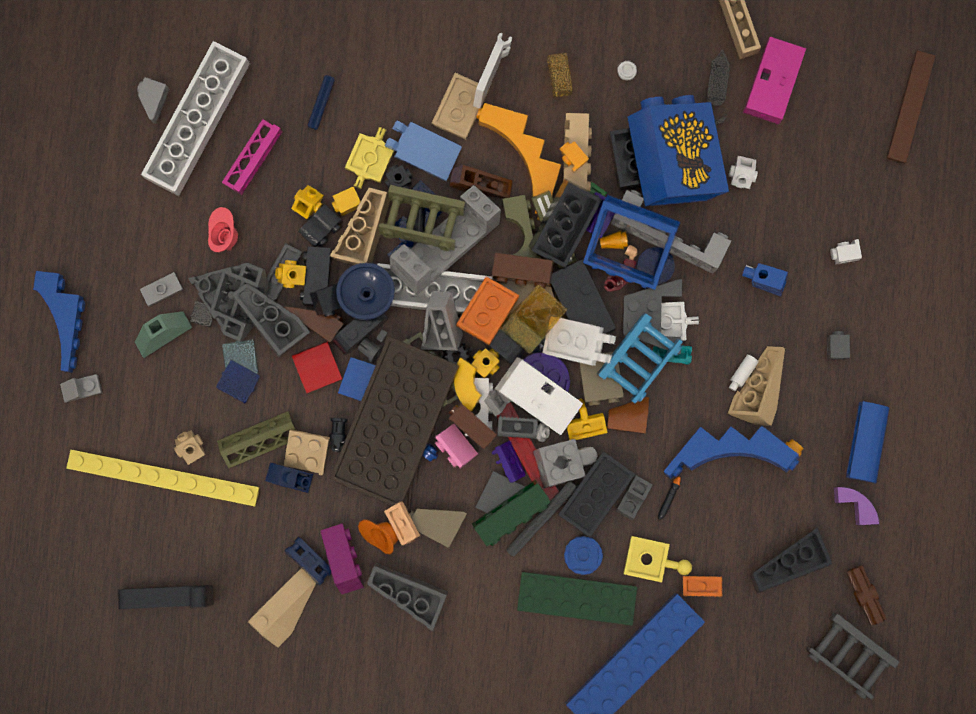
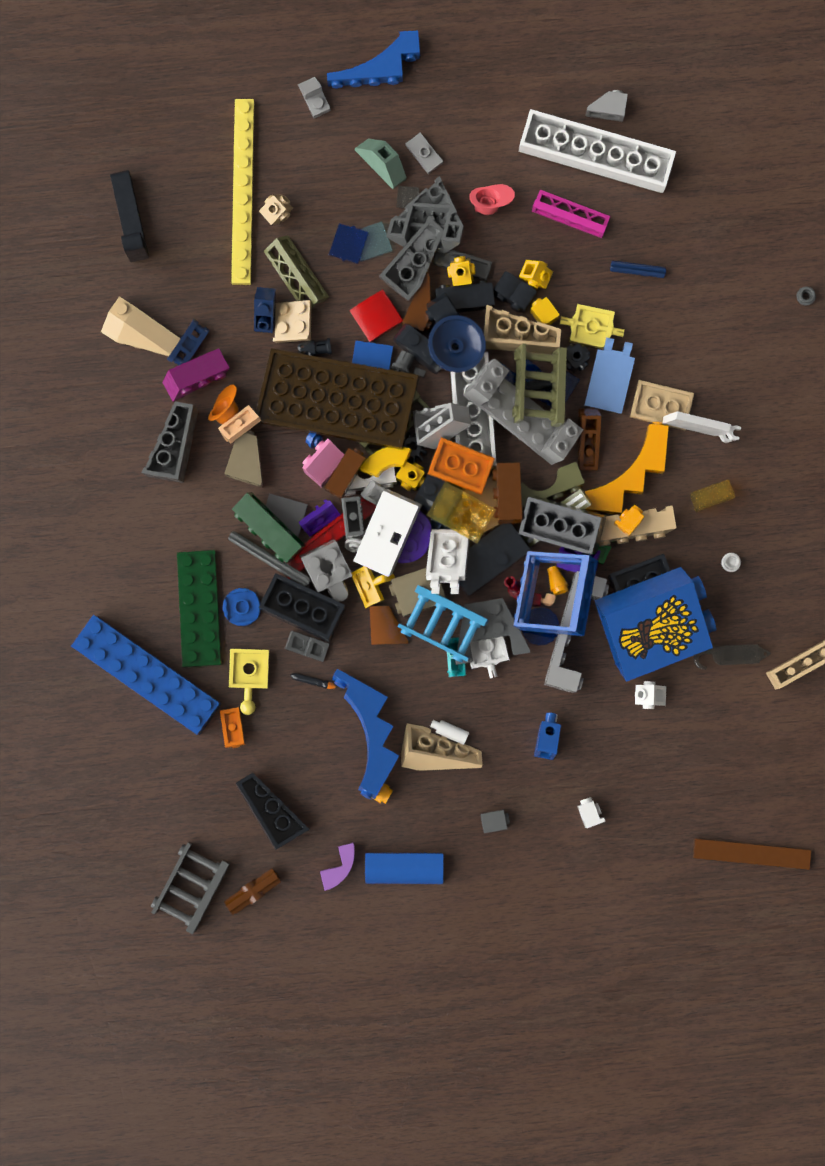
camera: 80 degrees right, 0 degrees up
dark pink brick [743,37,806,124] -> none

